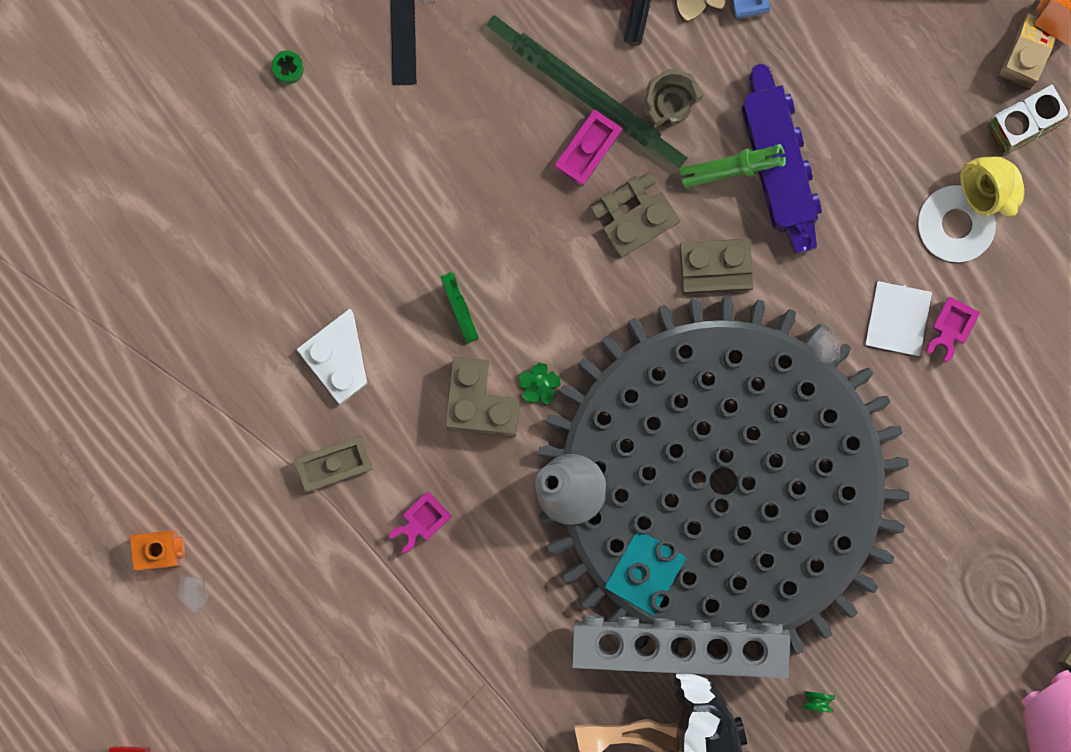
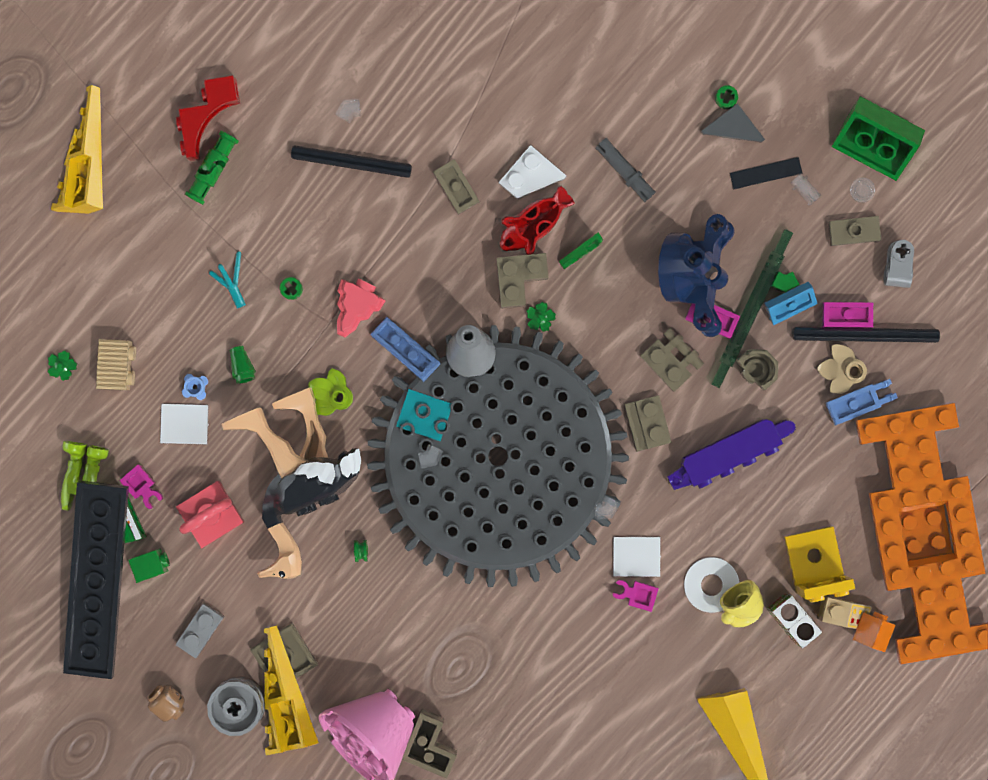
camera: 80 degrees right, 5 degrees up
orange brick [130,530,185,571] -> none
dark pink plate [389,491,452,553] -> none
light grey brick [572,615,790,678] -> none
bright green pin [680,144,786,188] -> none
none -> green bush [280,277,303,300]
none -> black axle [291,145,412,178]
none -> lime plate [308,368,353,416]
none -> coral rock [337,278,386,338]
none -> medium blue tile [370,317,440,382]
none -> clear piece [418,444,443,469]
none -> red animal [499,185,575,255]
none -> dark grey pin [595,138,656,203]
none -> dark blue piece [658,214,735,337]
none -> dark grey tile [701,104,765,143]
none -> dark azure plate [764,281,818,325]
none -> green piece [770,271,800,293]
none -> yellow bracket [784,526,855,602]

